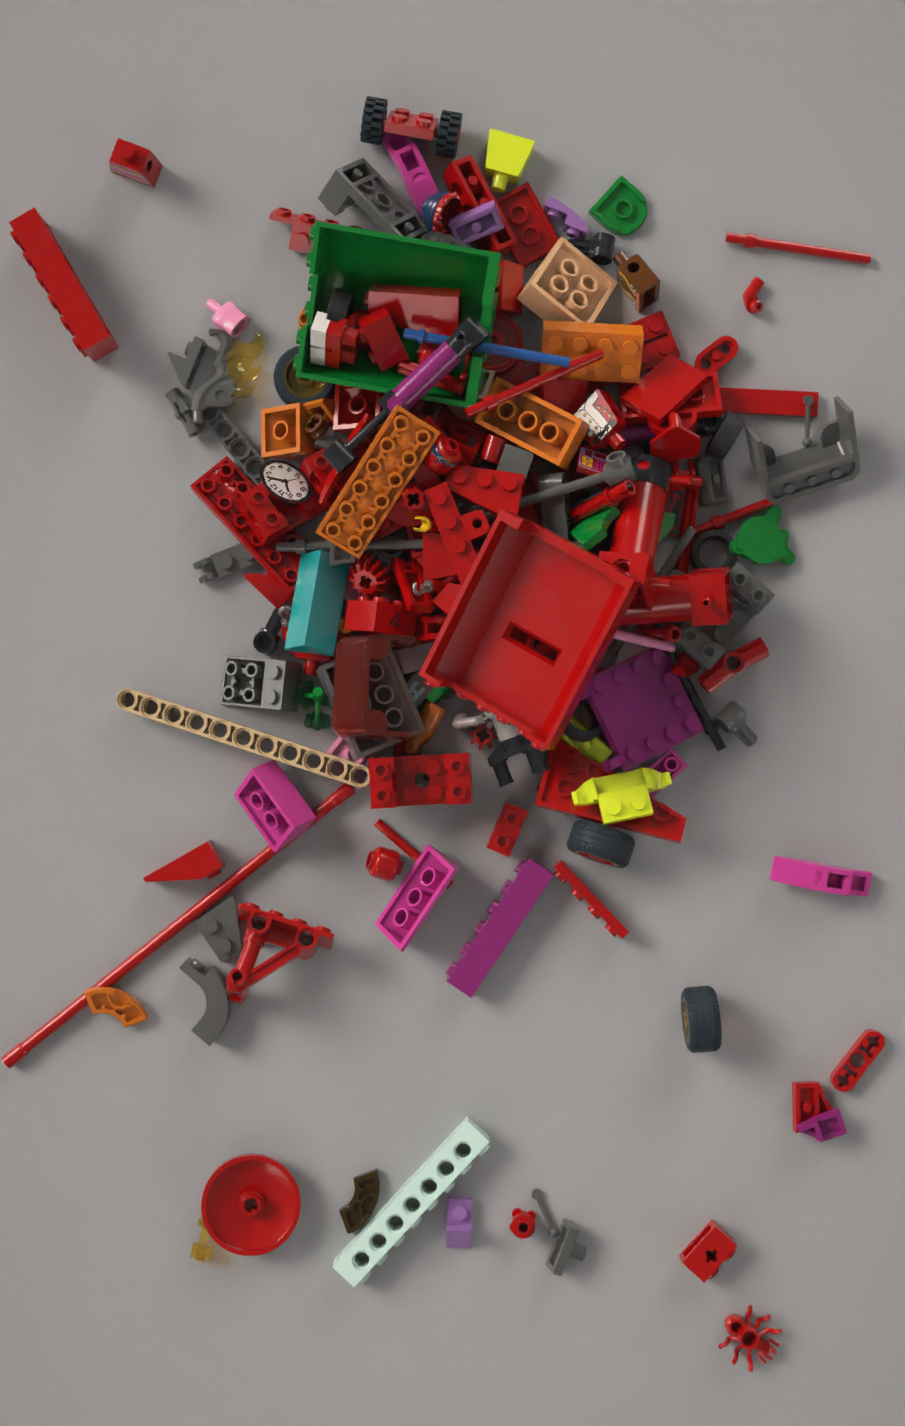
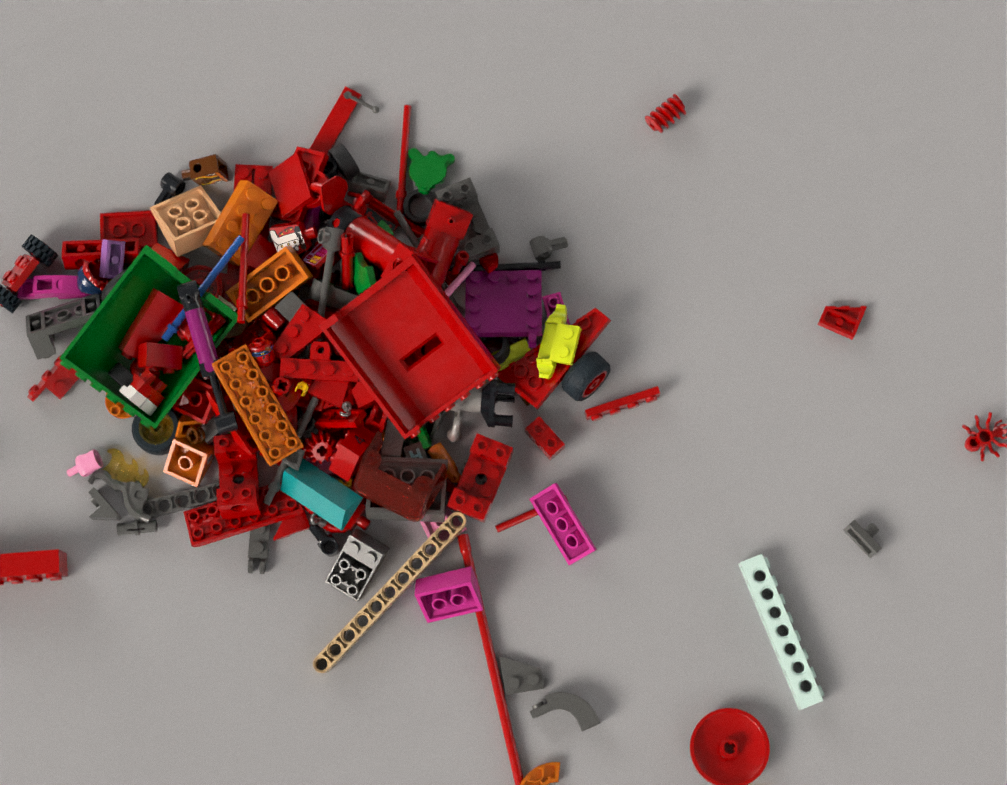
camera: 60 degrees left, 10 degrees down
red slope [143,840,225,882] -> none
red plate [225,902,334,1004] -> none
sticker [260,460,312,504] -> none
clear green plant [294,680,332,731] -> none
dark brown tile [339,1168,380,1234] -> none
red head [365,846,404,881] -> none
magenta brick [445,857,554,998] -> none
medium lavender slope [446,1197,472,1248] -> none
red gear [468,723,498,751] -> none
neon yellow torso [485,128,535,193] -> none
red brick [509,1208,536,1239] -> none
dark grey hinge [532,1188,558,1238] -> none
medium lavender slope [544,196,588,240] -> none
green tile [588,175,647,236] -> none
red brick [679,1219,737,1283] -> none
black wheel [681,986,722,1053] -> none
red plate [693,336,739,373] -> none
red piece [696,637,770,694] -> none
red bar [725,232,871,264] -> none
red arm [743,277,765,314] -> none
dark grey windscreen [745,396,860,504] -> none
dark pink slope [769,855,872,897] -> none
magenta slope [796,1108,847,1143] -> none
red beam [830,1029,885,1092] -> none

